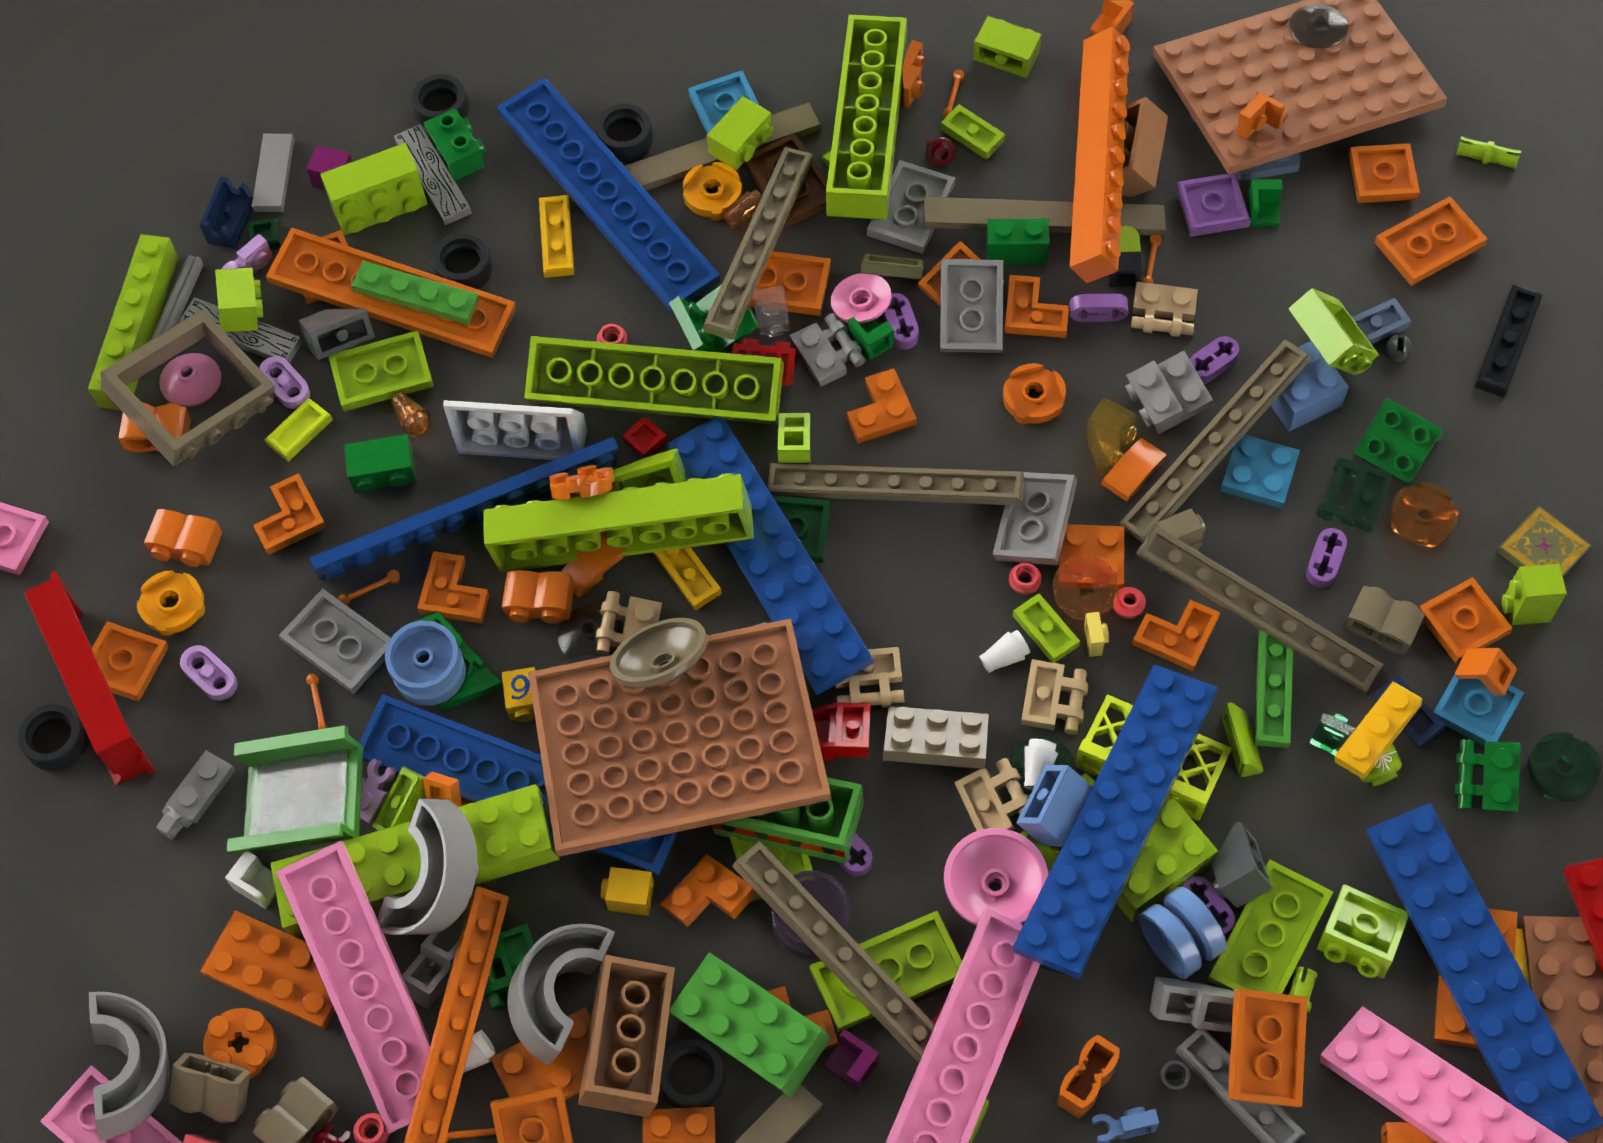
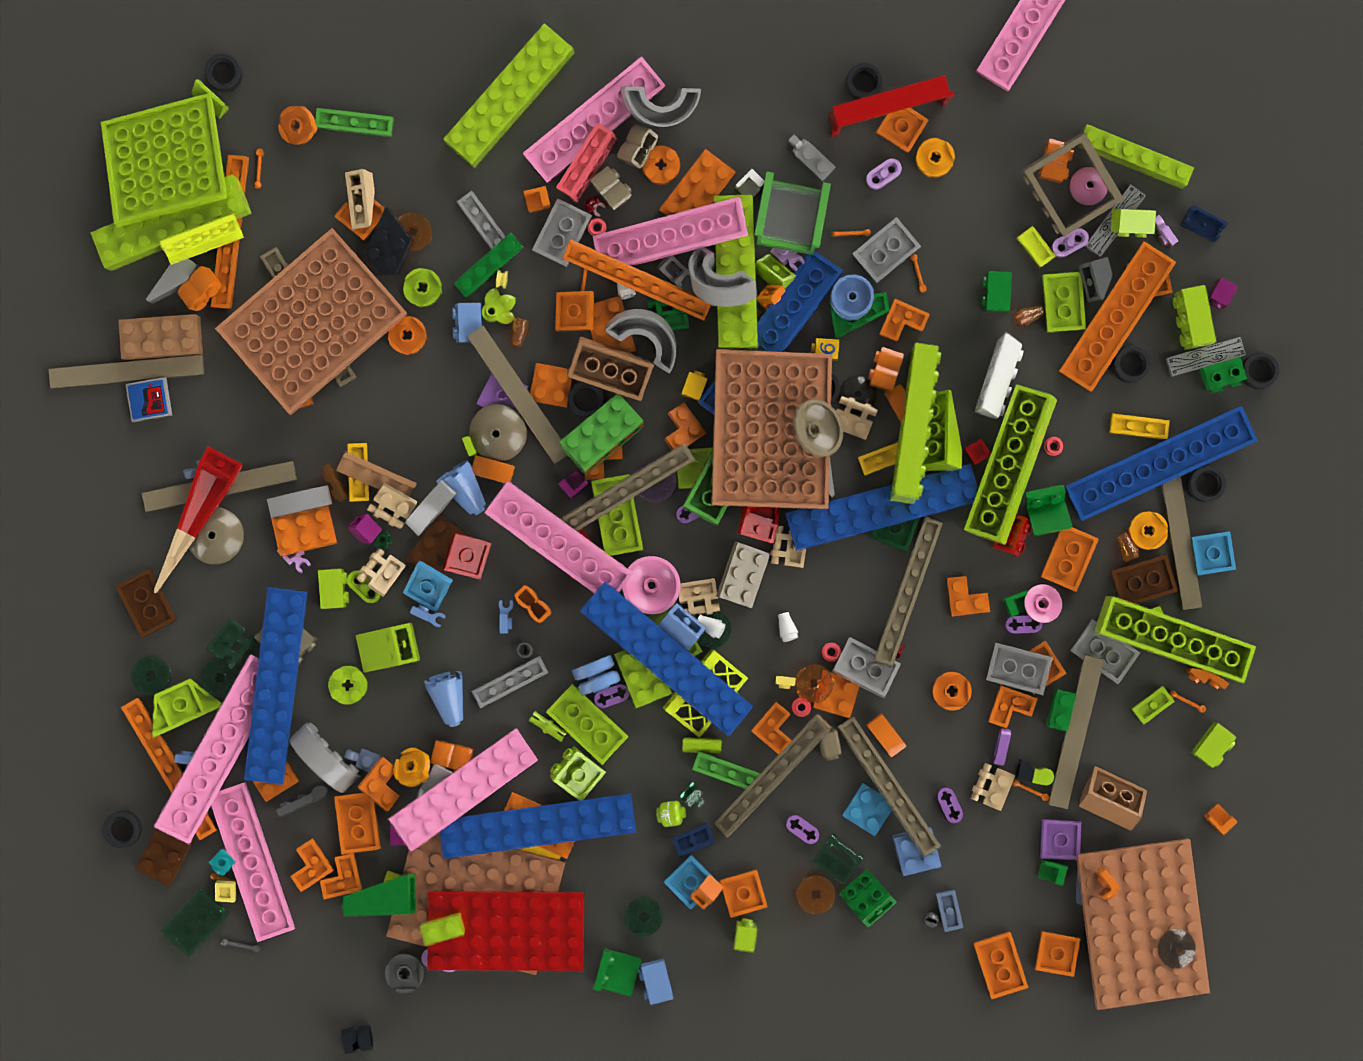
camera: 100 degrees right, 25 degrees up
orange brick [144,509,223,568] -> none
light grey axle [149,255,203,342] -> none
dark green tile [247,218,281,250] -> none
light grey tile [252,133,295,212] -> none
orange plate [253,473,327,556] -> none
blue plate [310,436,619,581] -> none
bright green plate [352,260,479,325] -> none
orange plate [549,465,616,500] -> none
dark tan tile [703,147,813,340] -> none
lime brick [707,96,773,170] -> none
clear bracket [753,286,791,337] -> none
lime brick [778,413,811,463] -> none
light grey plate [789,313,865,388] -> none
olive tile [861,254,925,279] -> none
dark red plate [926,137,956,166] -> none
lime plate [1013,593,1080,663] -> none
tan plate [1021,659,1089,735] -> none
orange brick [1070,26,1130,284] -> none
clear yellow slope [1085,397,1138,477] -> none
light grey plate [1125,351,1215,435] -> none
light grey slope [1149,976,1234,1033] -> none
dark grey slope [1212,821,1273,908] -> none
orange plate [1228,989,1308,1108] -> none
lime window [1288,288,1379,375] -> none
yellow plate [1335,681,1422,780] -> none
dark tan brick [1344,586,1425,655] -> none
green plate [1454,740,1521,813] -> none
lime pin [1456,136,1521,169] -> none
black tile [1474,284,1543,398] -> none
tile [1497,506,1592,577] -> none

